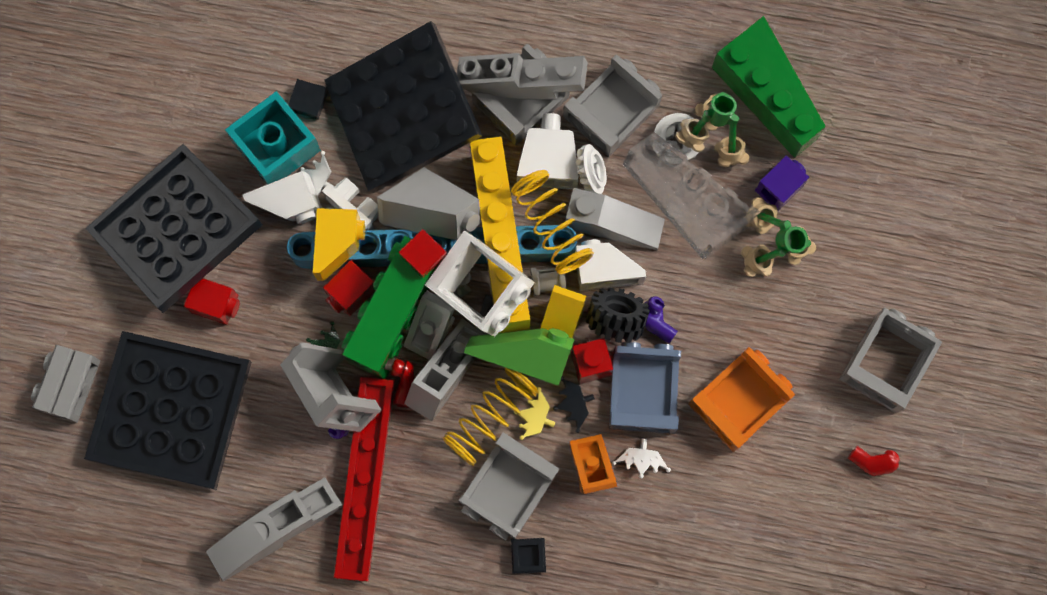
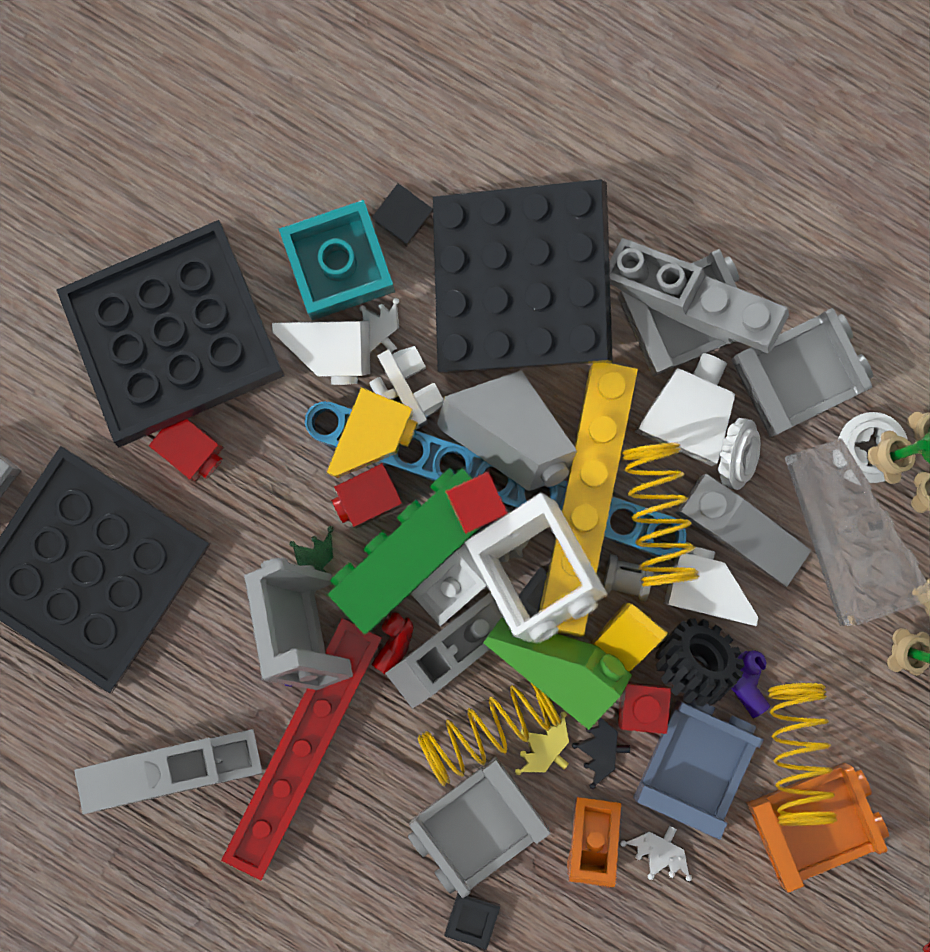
camera: 25 degrees right, 10 degrees up
none -> yellow piece [768,683,837,826]

